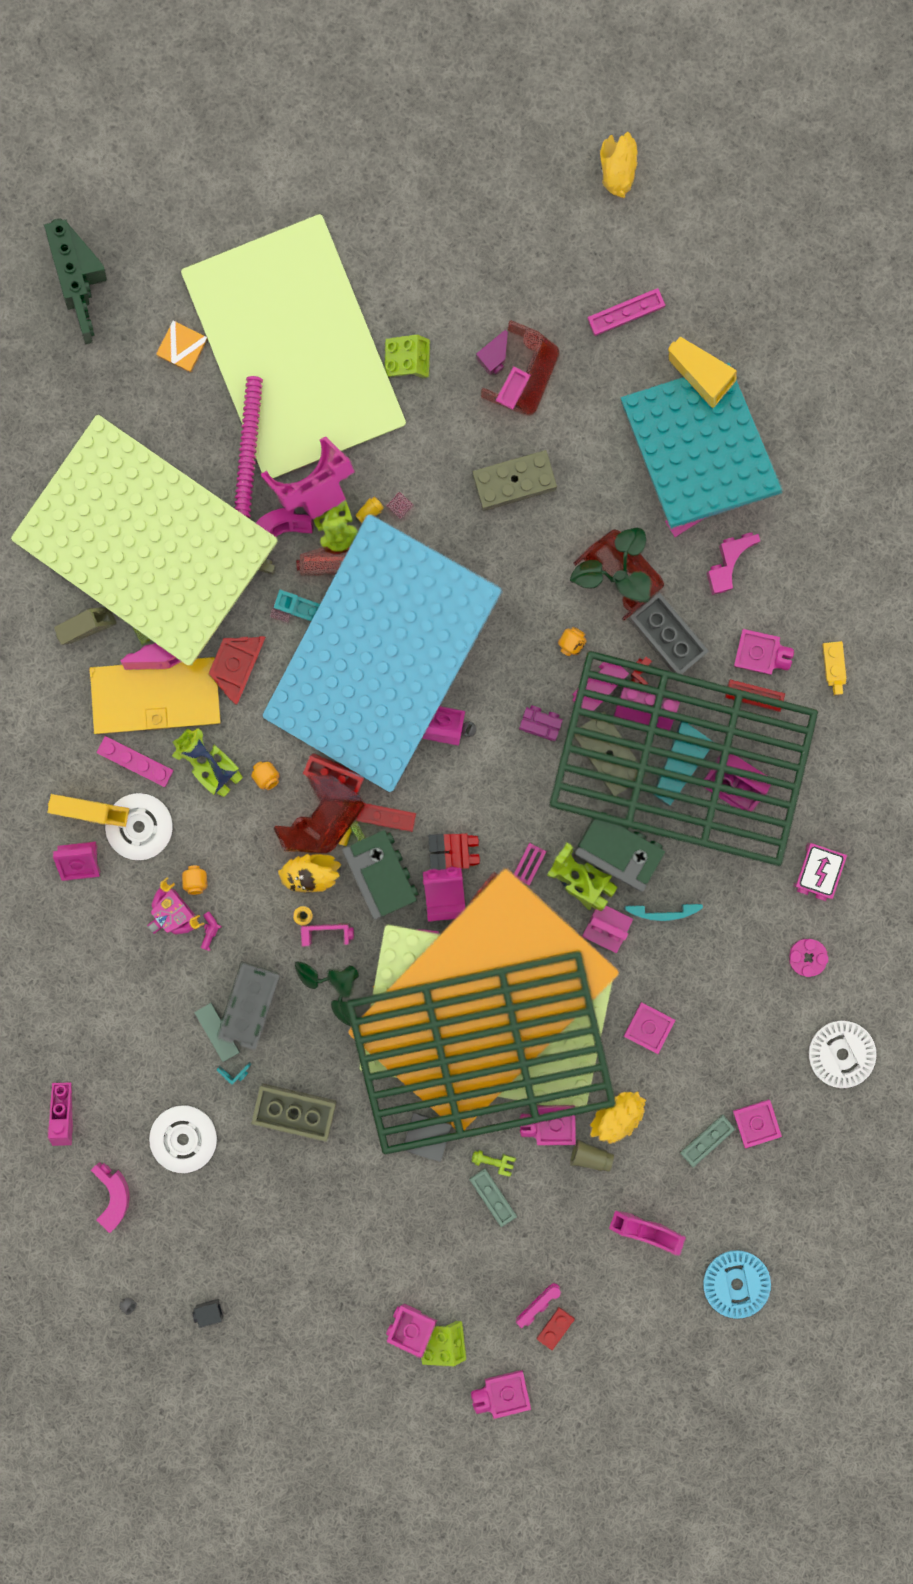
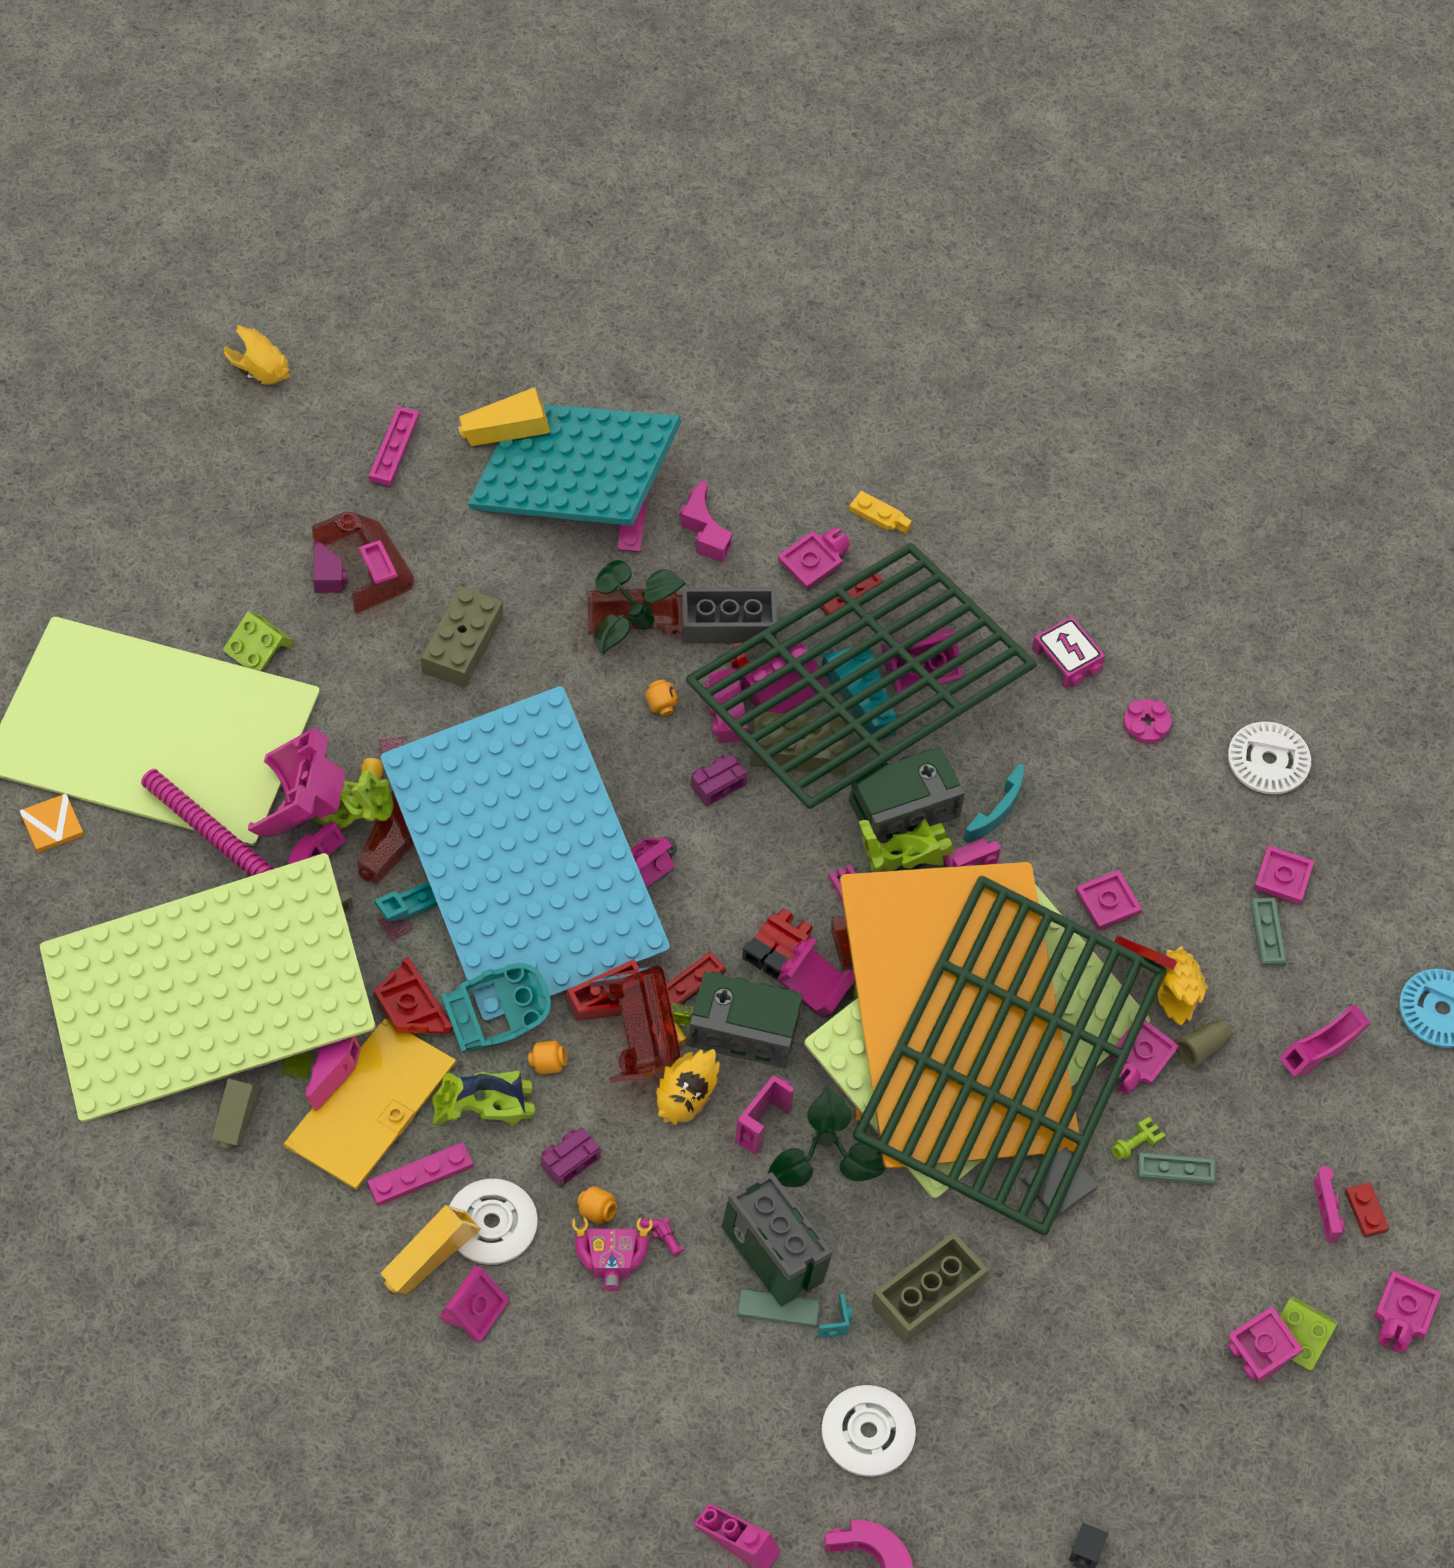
camera: 55 degrees left, 30 degrees down
yellow cone [293,906,313,926] -> none
none -> teal slope [441,963,551,1052]
none -> magenta brick [541,1128,601,1188]
none -> red tile [1114,936,1177,970]

